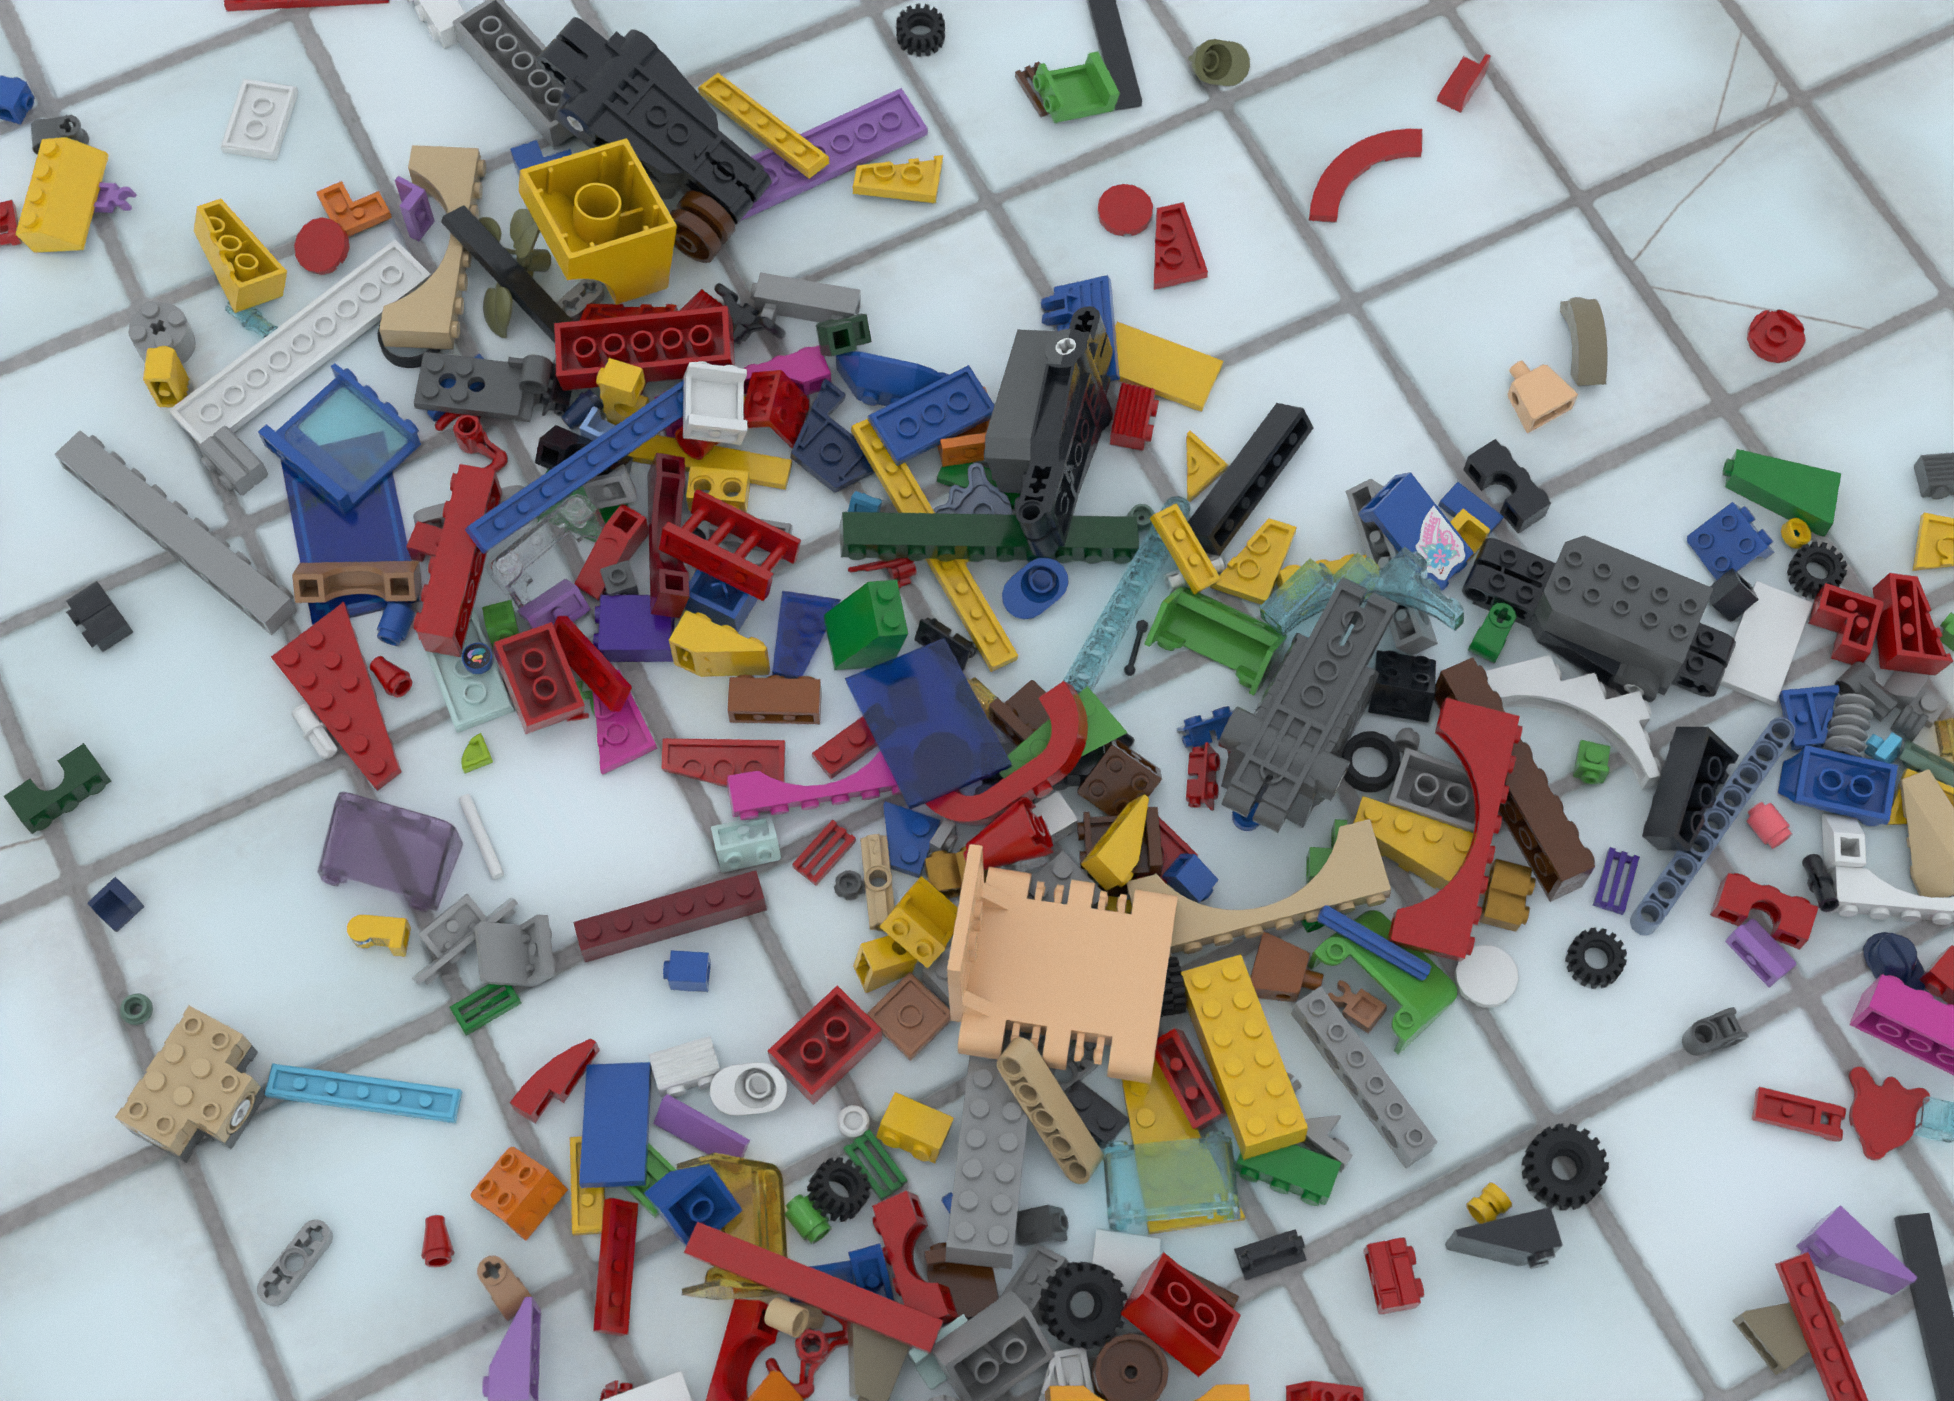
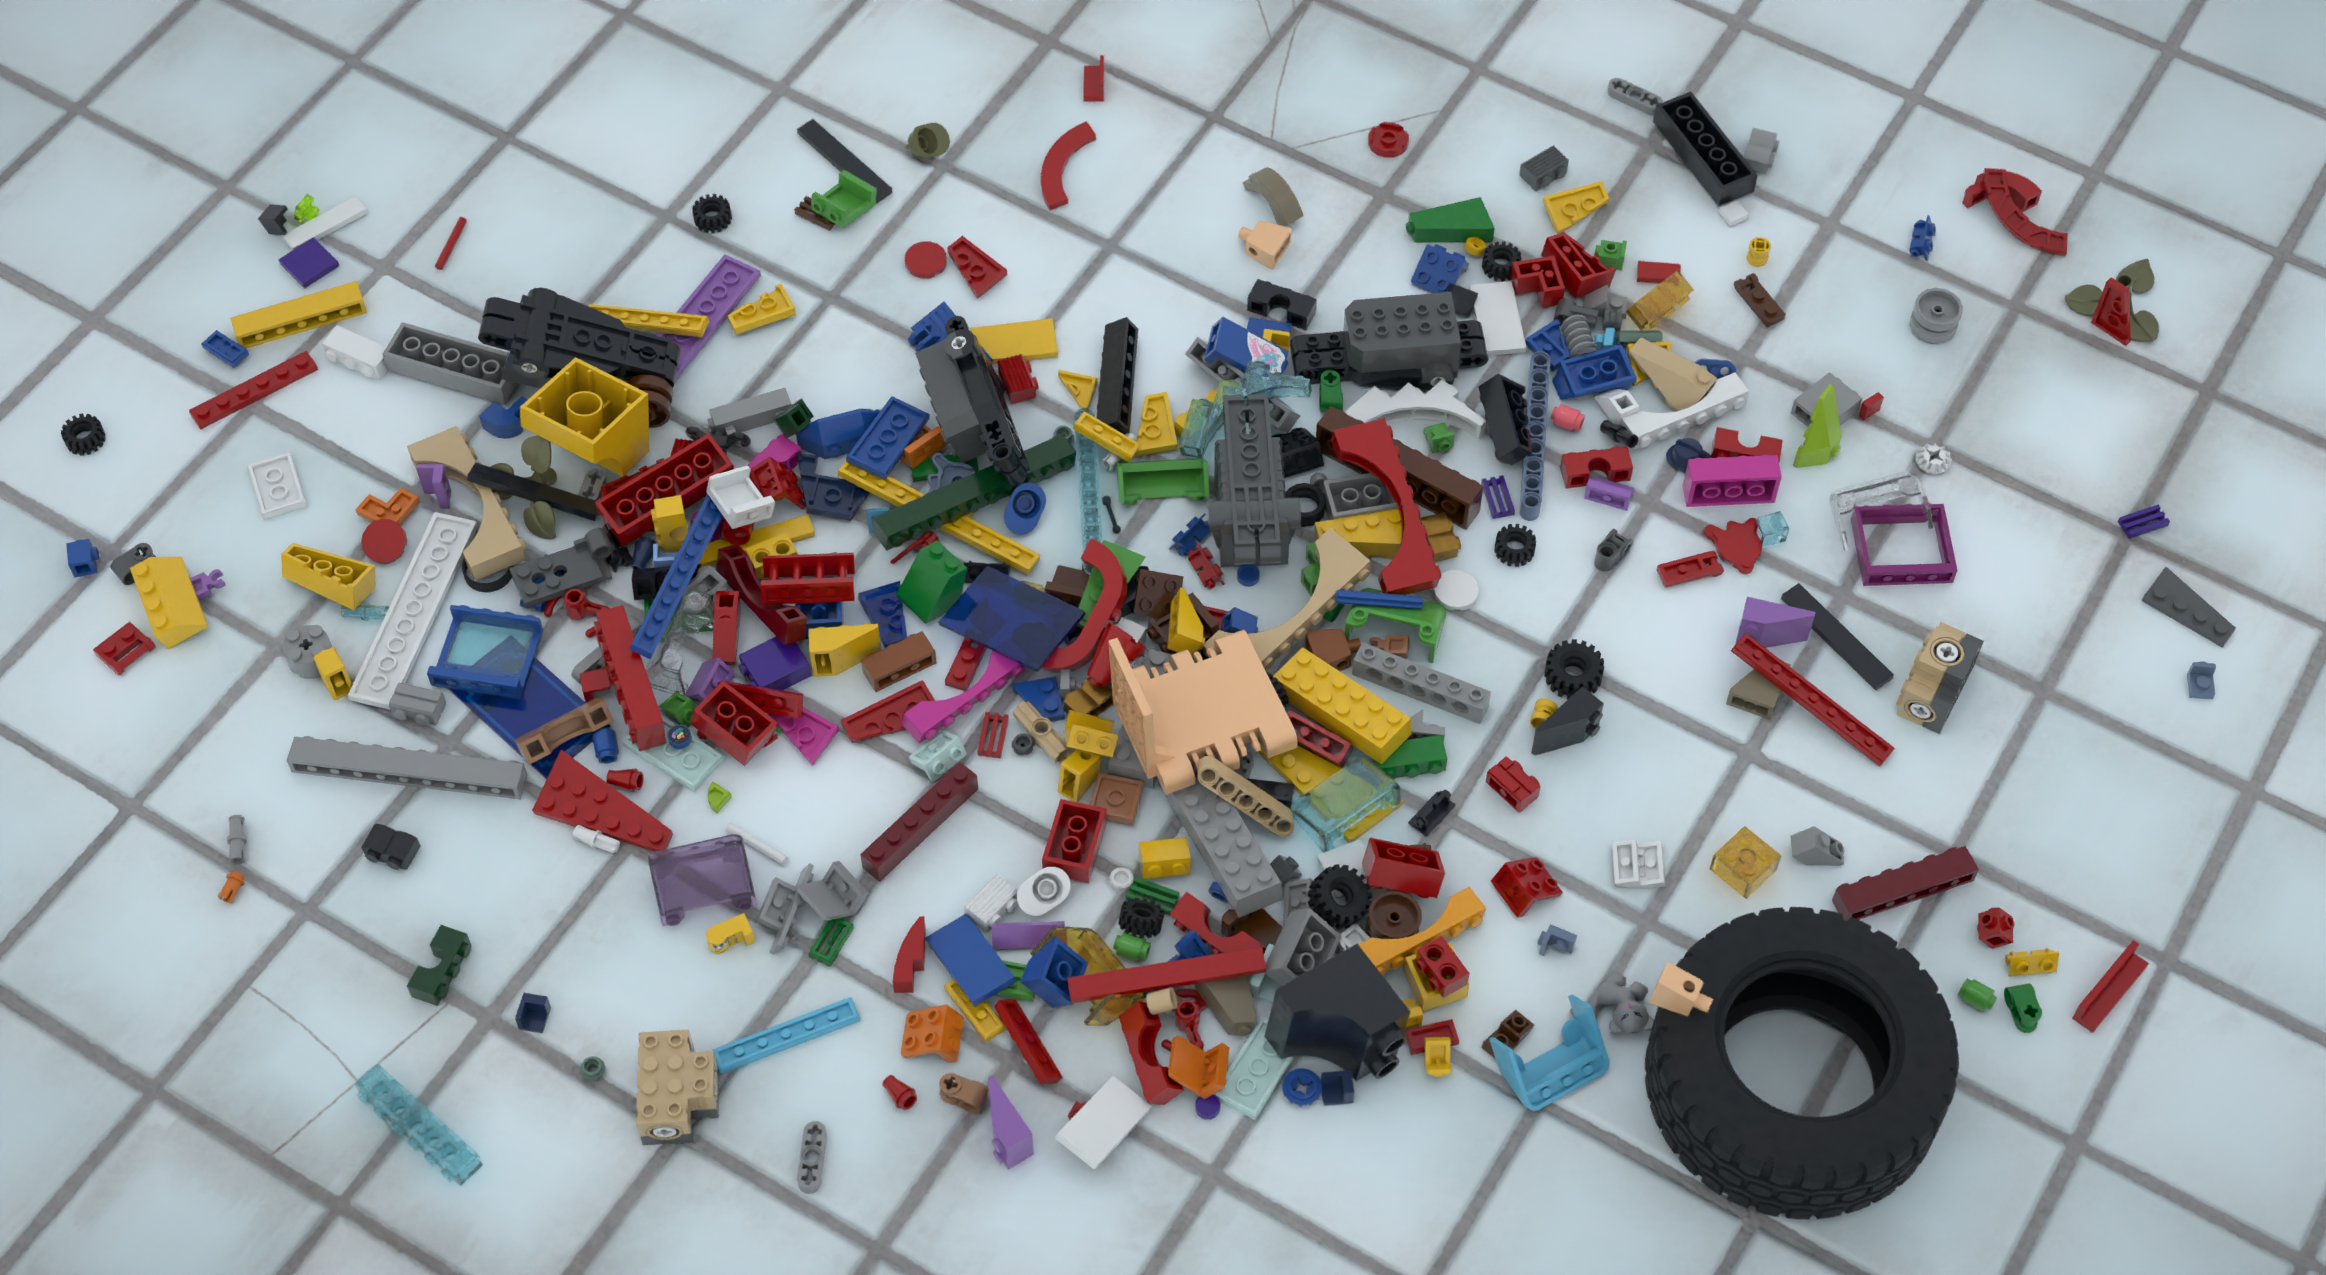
camera: 30 degrees left, 10 degrees down
dark grey bracket [600,560,639,596] -> none
blue brick [663,950,711,992] -> none

